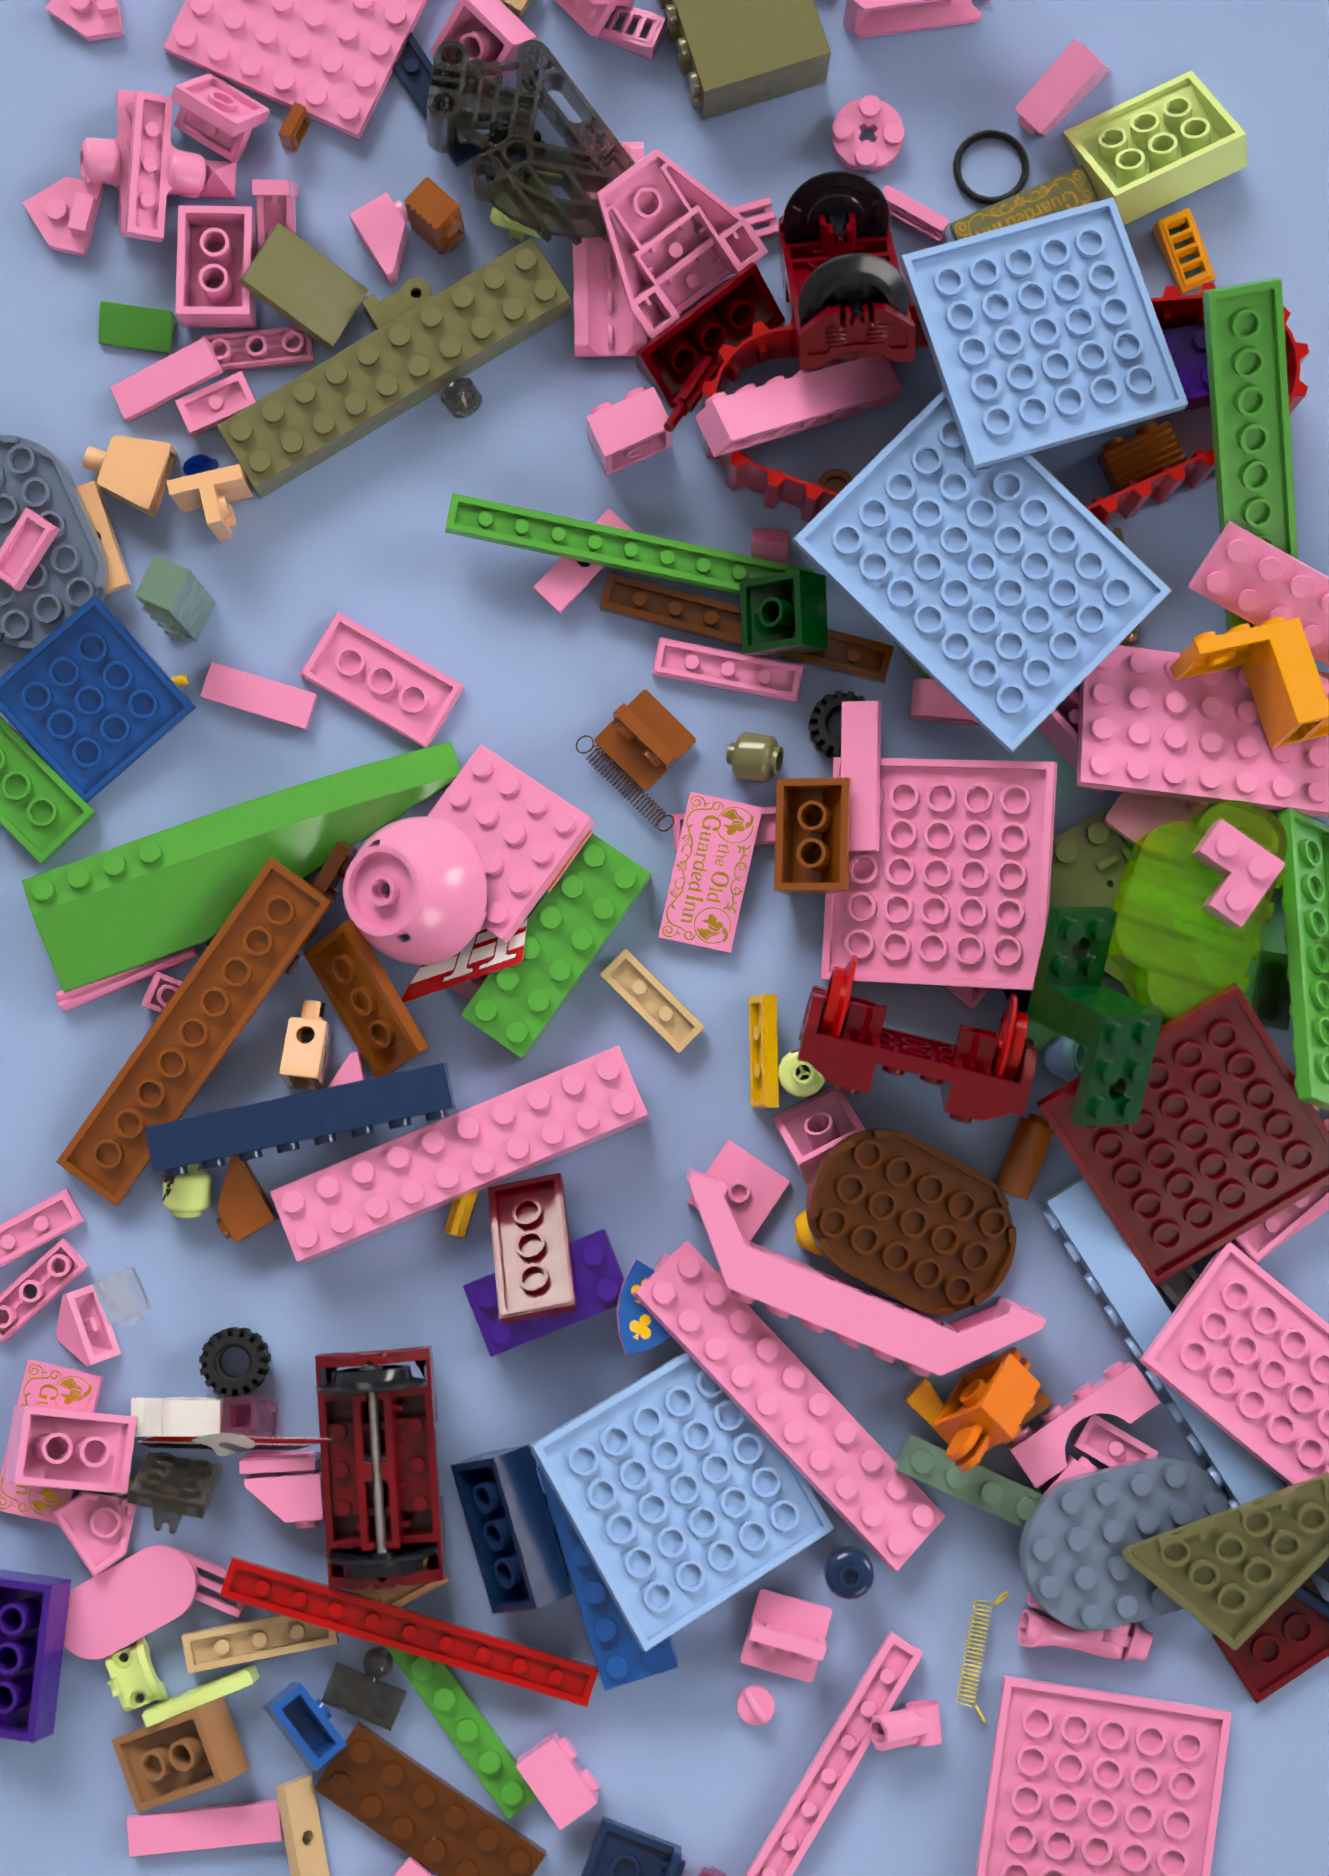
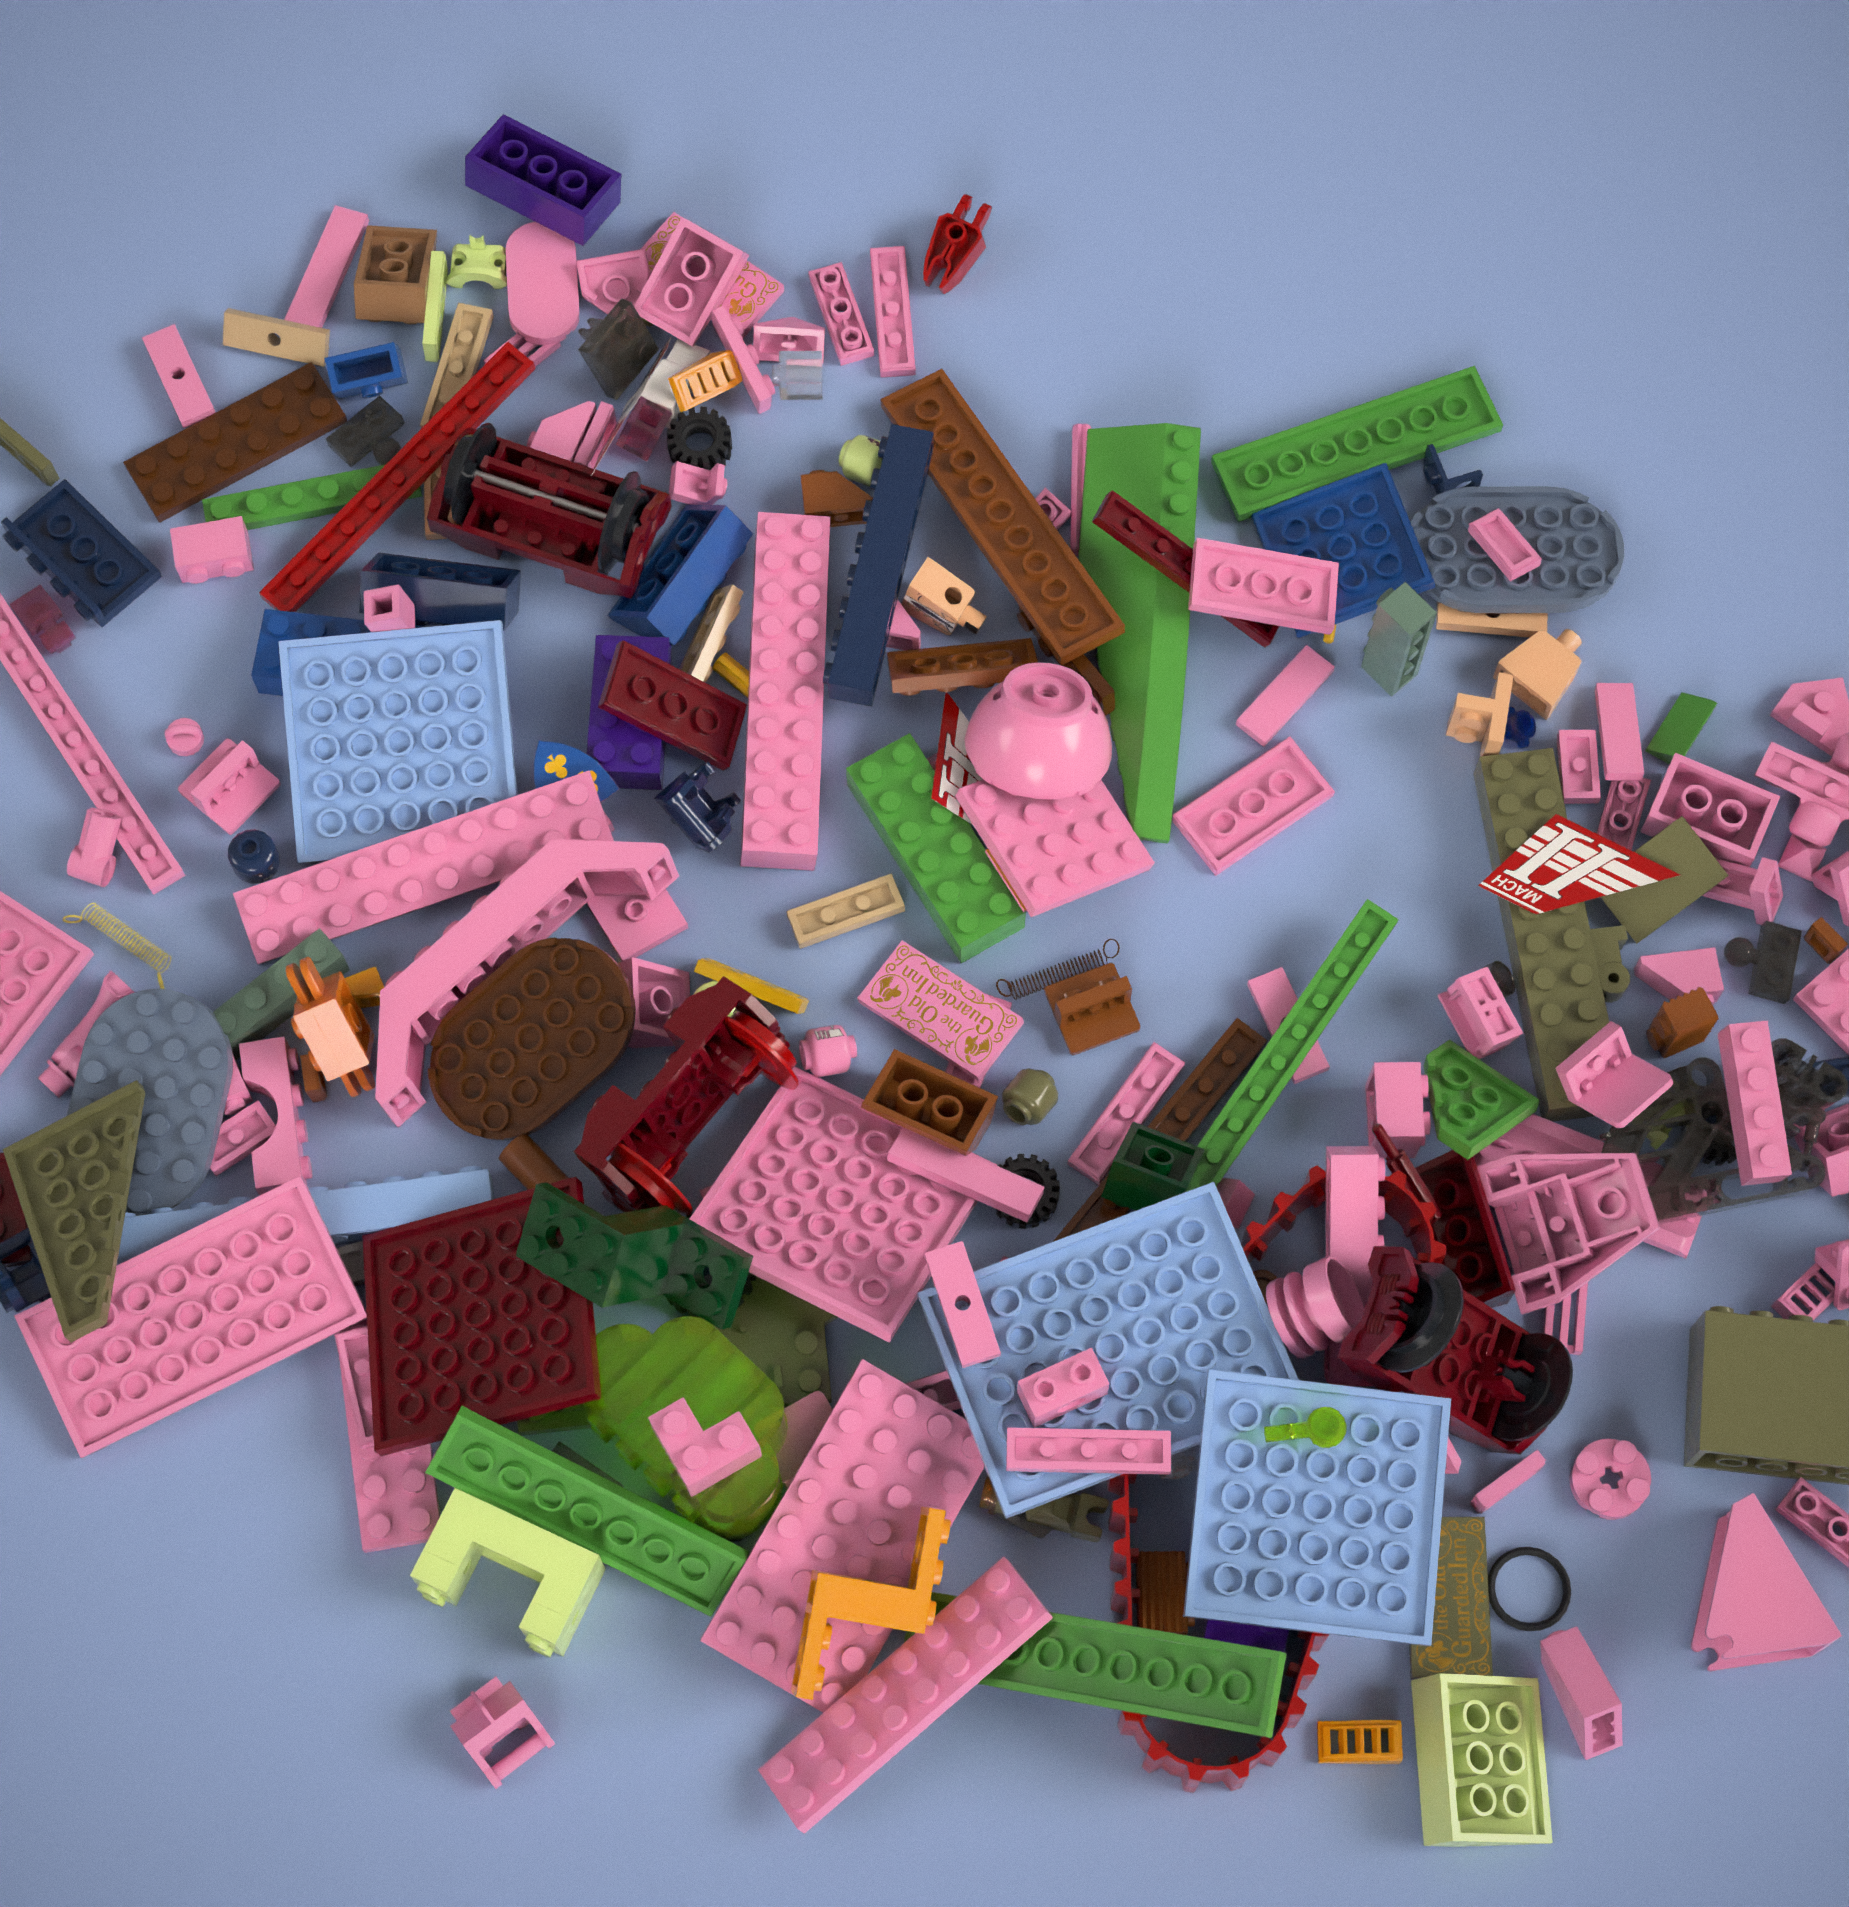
camera: 115 degrees right, 15 degrees down
none -> bright pink brick [364,584,415,632]
none -> blue slope [607,504,753,646]
none -> dark blue piece [654,762,741,853]
none -> light orange slope [668,350,743,412]
none -> bright pink bracket [669,461,727,505]
none -> tan plate [679,584,744,682]
none -> bright pink tile [712,305,775,414]
none -> bright pink head [799,1025,857,1077]
none -> bright pink tile [925,1241,1001,1368]
none -> bright pink plate [1006,1427,1171,1475]
none -> bright pink brick [1017,1347,1110,1428]
none -> dark red tile [1092,490,1279,648]
none -> bright pink plate [1188,538,1339,635]
none -> clear neon green plate [1264,1407,1347,1448]
none -> bright pink wheel [1266,1256,1365,1359]
none -> bright green plate [1423,1039,1540,1160]
none -> bright pink hinge [1437,967,1523,1059]
none -> sticker [1478,814,1680,914]
none -> bright pink bracket [1555,1021,1673,1128]
none -> bright pink brick [1718,1020,1792,1186]
none -> clear smoke plate [1724,921,1802,1004]

